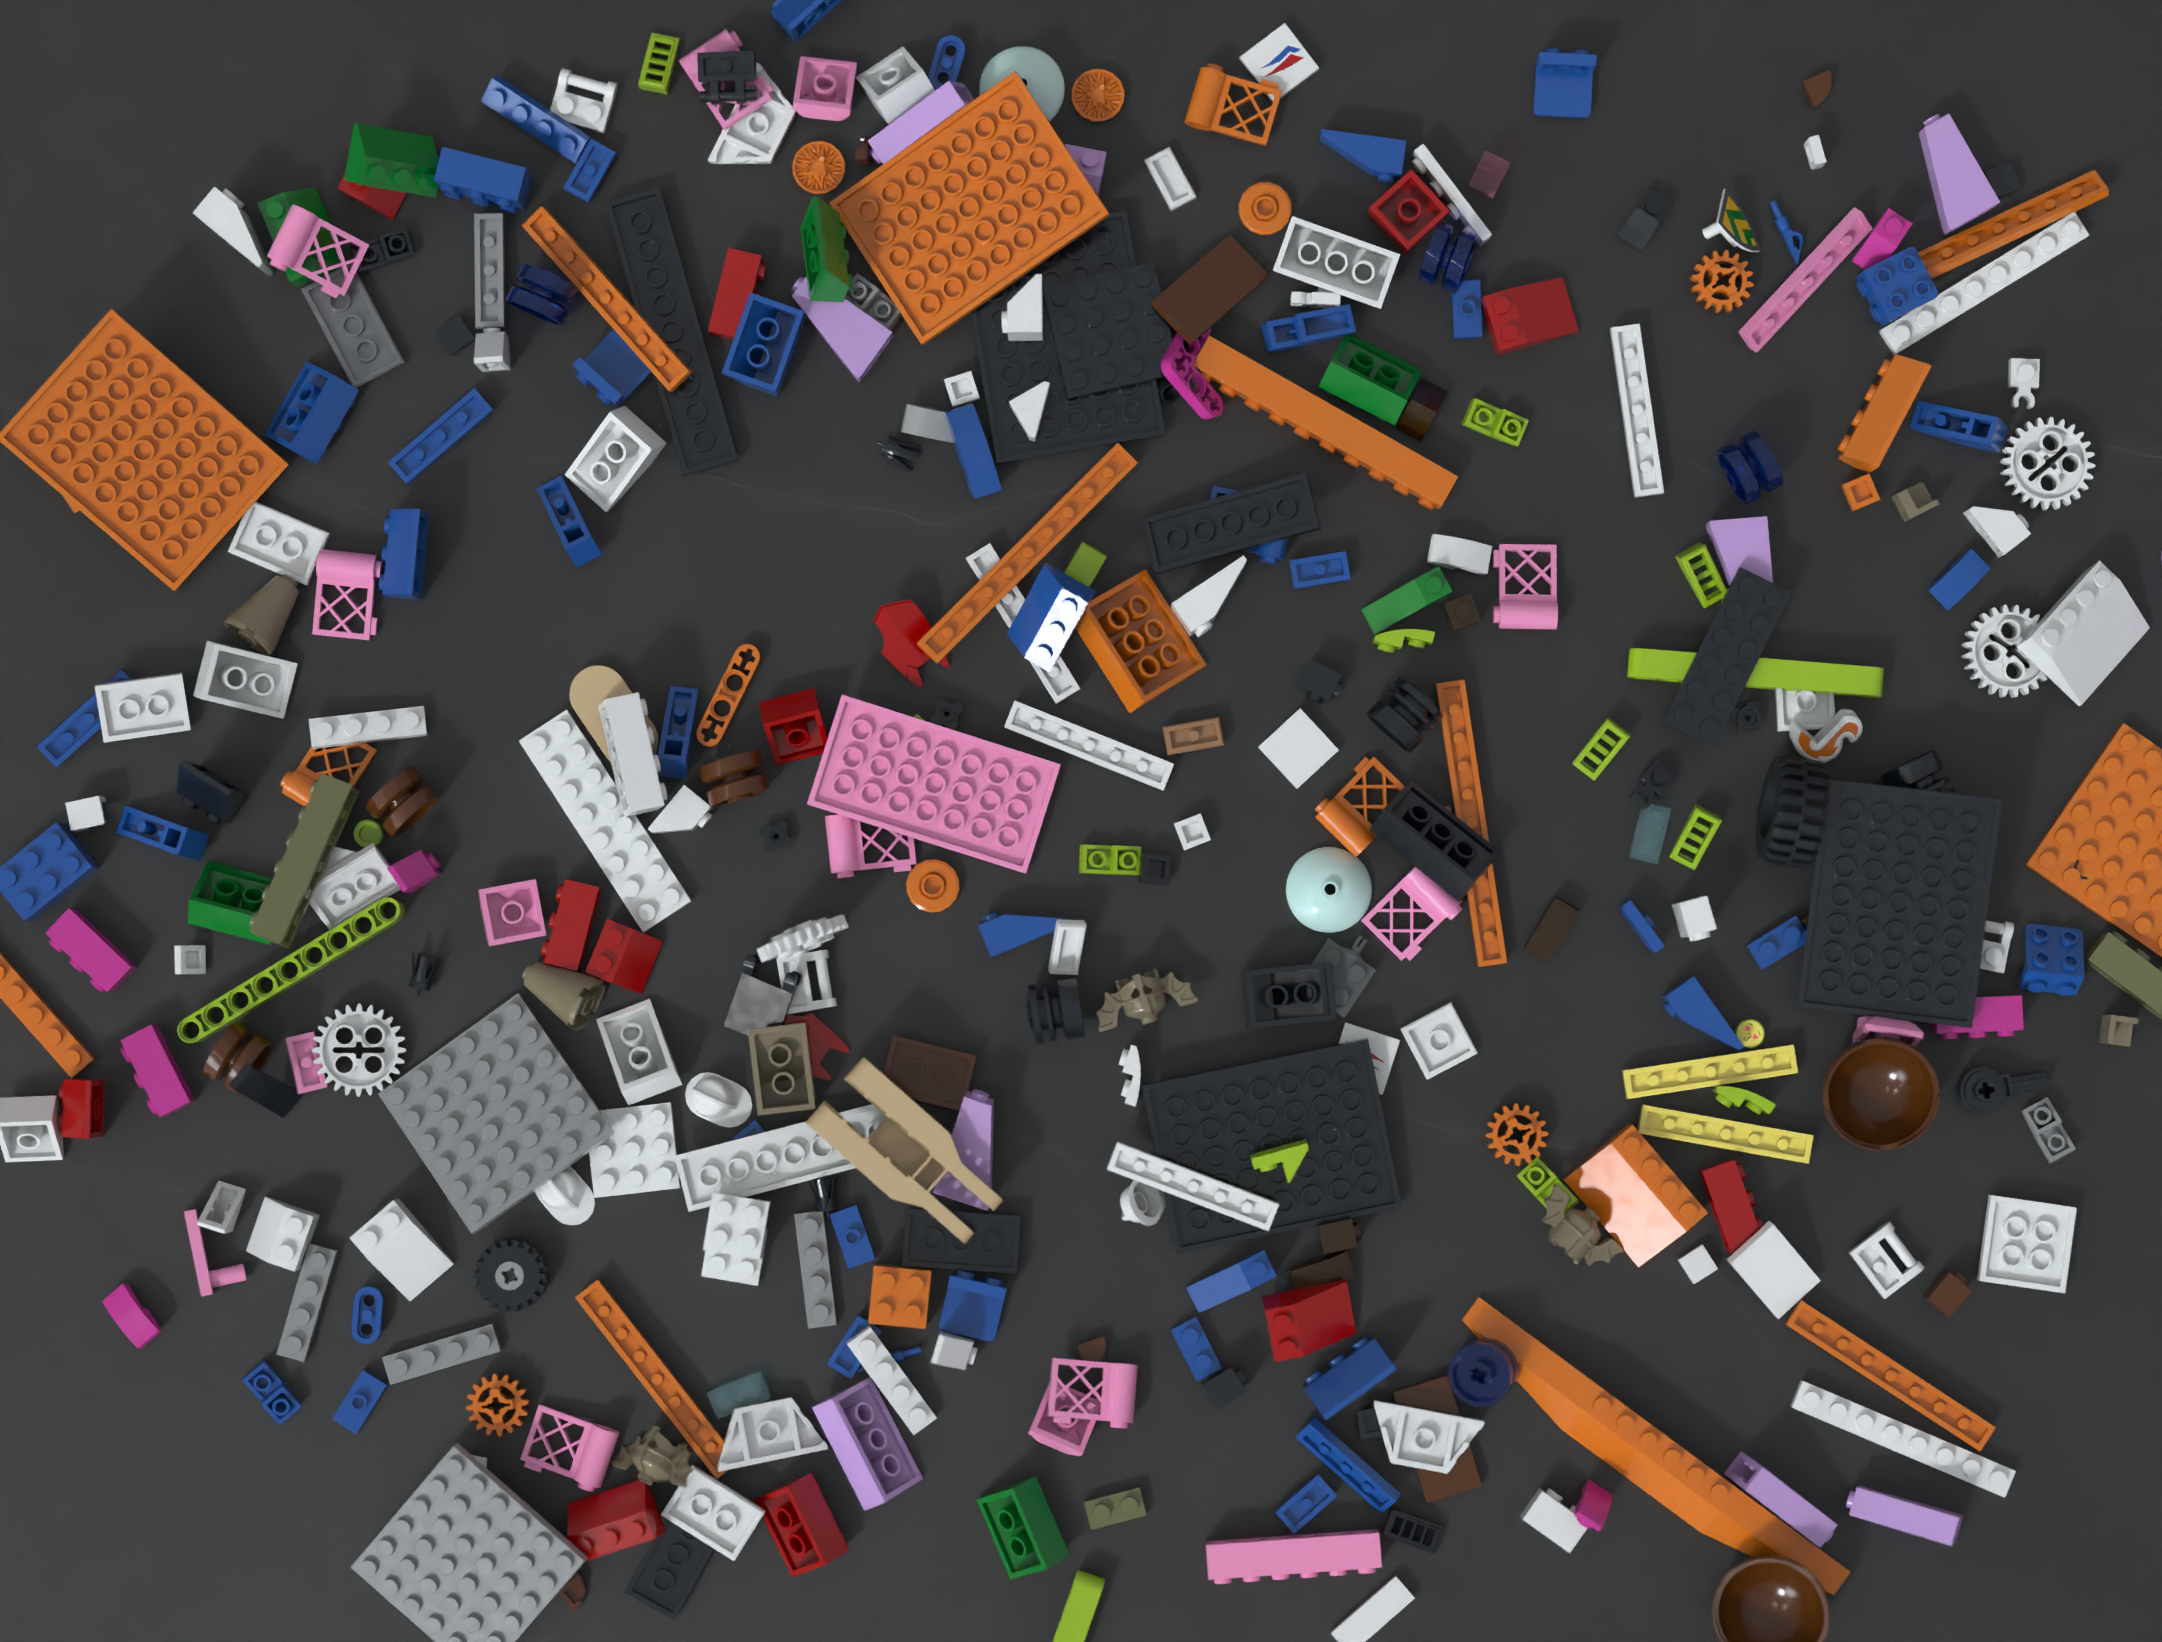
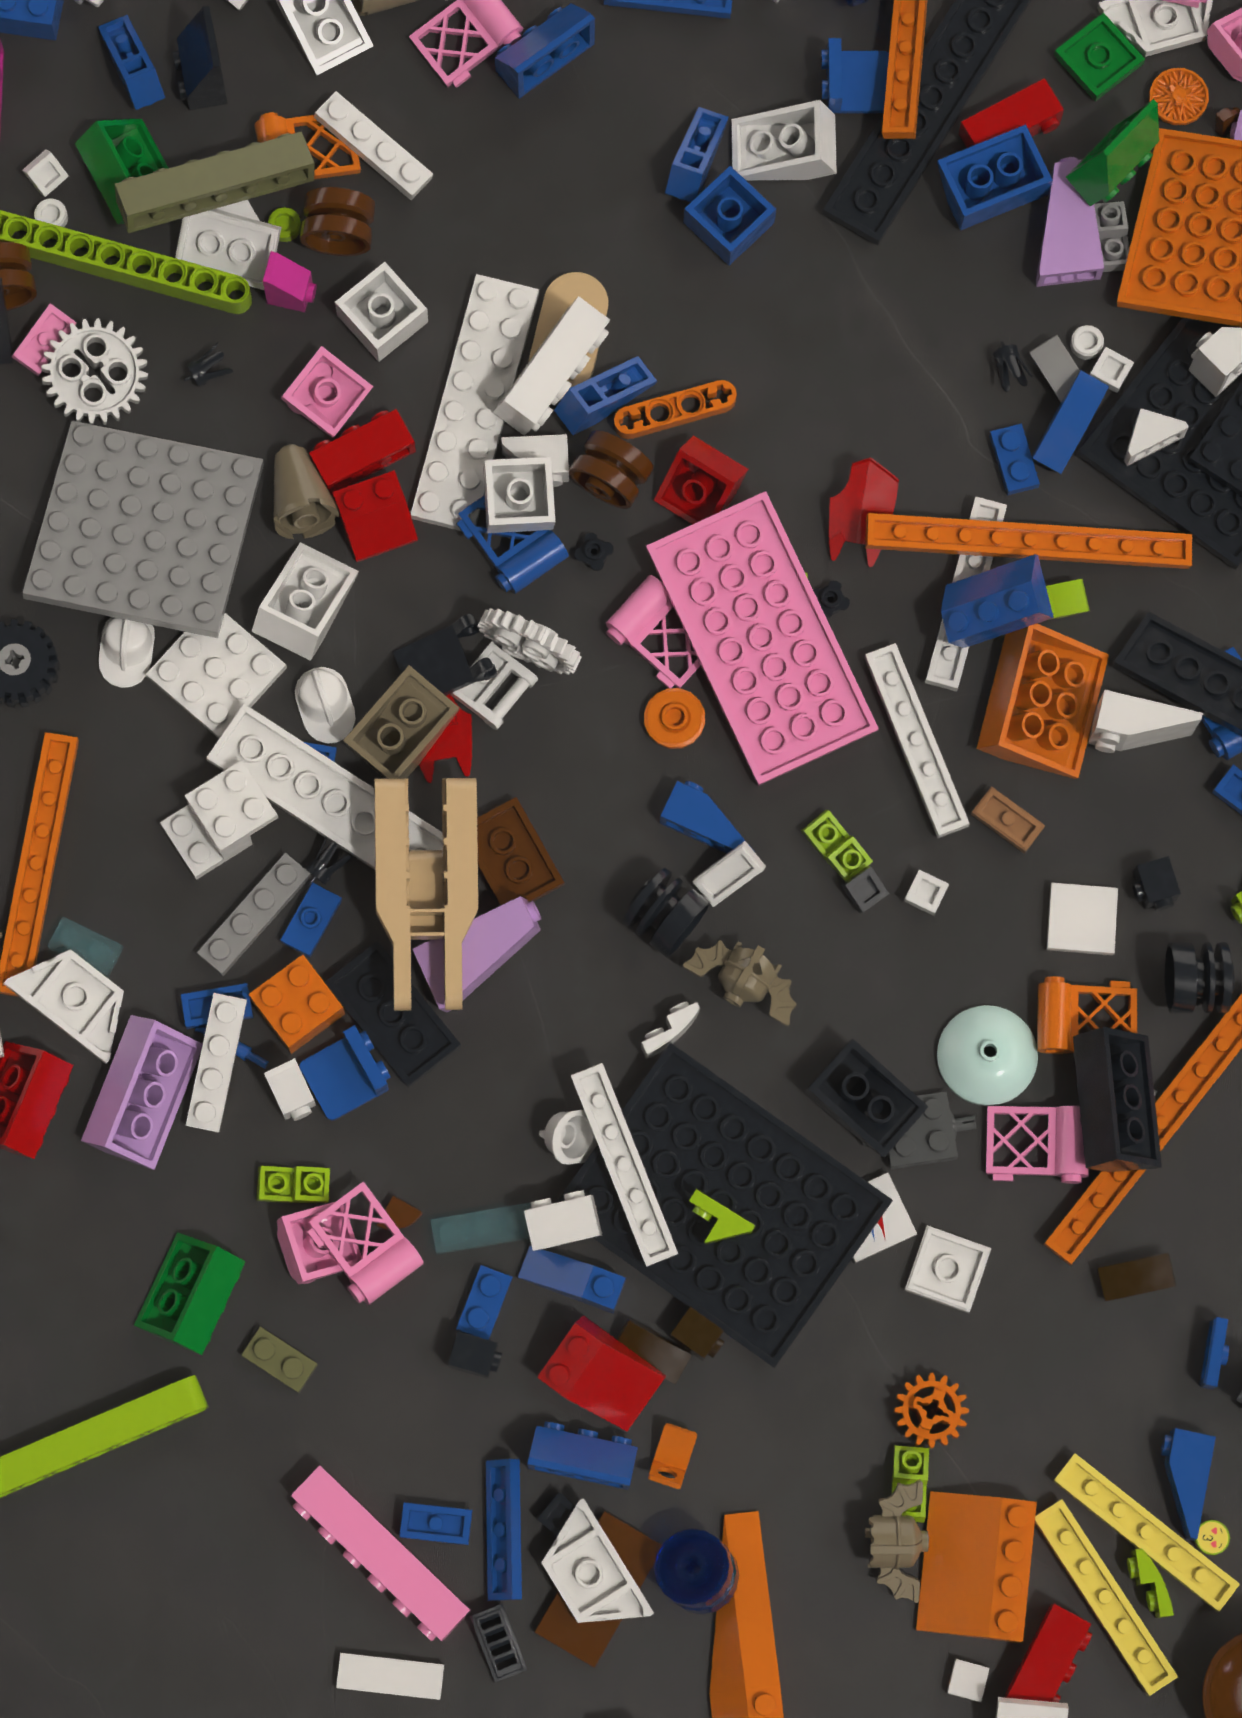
camera: 40 degrees right, 10 degrees down
none -> white tile [34,199,68,227]
none -> lime slope [257,1166,330,1203]
none -> white brick [335,262,428,362]
none -> clear light blue plate [431,1202,532,1255]
none -> blue piece [456,495,569,594]
none -> white brick [483,457,556,533]
none -> white brick [524,1190,602,1251]
none -> orange bracket [648,1423,697,1489]
none -> blue brick [683,166,776,266]
none -> blue plate [989,423,1040,496]
none -> green plate [1054,13,1145,102]
none -> white tile [1070,325,1104,360]

